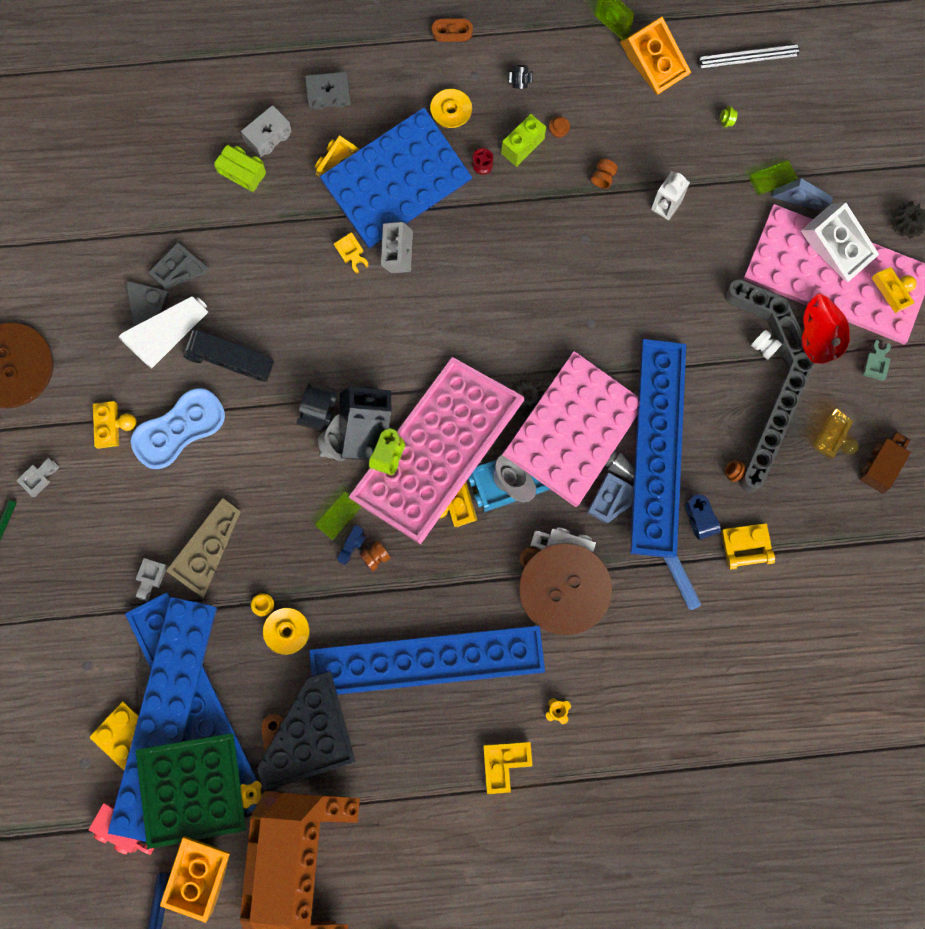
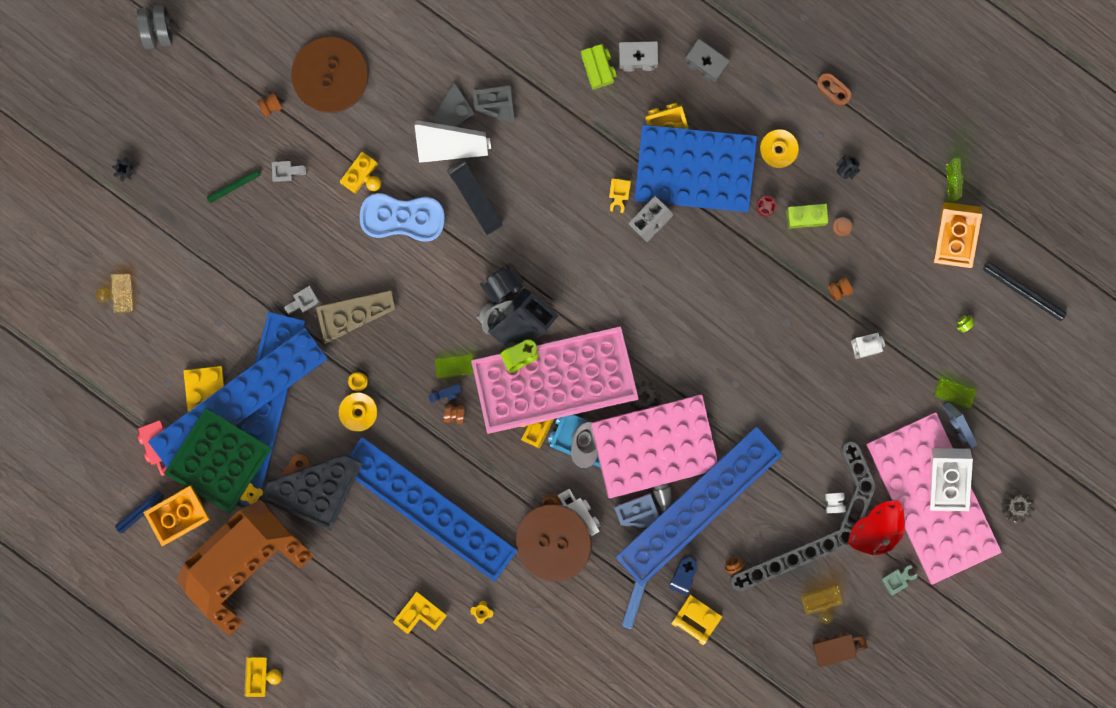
camera: 45 degrees right, 10 degrees up
yellow plate [871,267,917,313] -> none

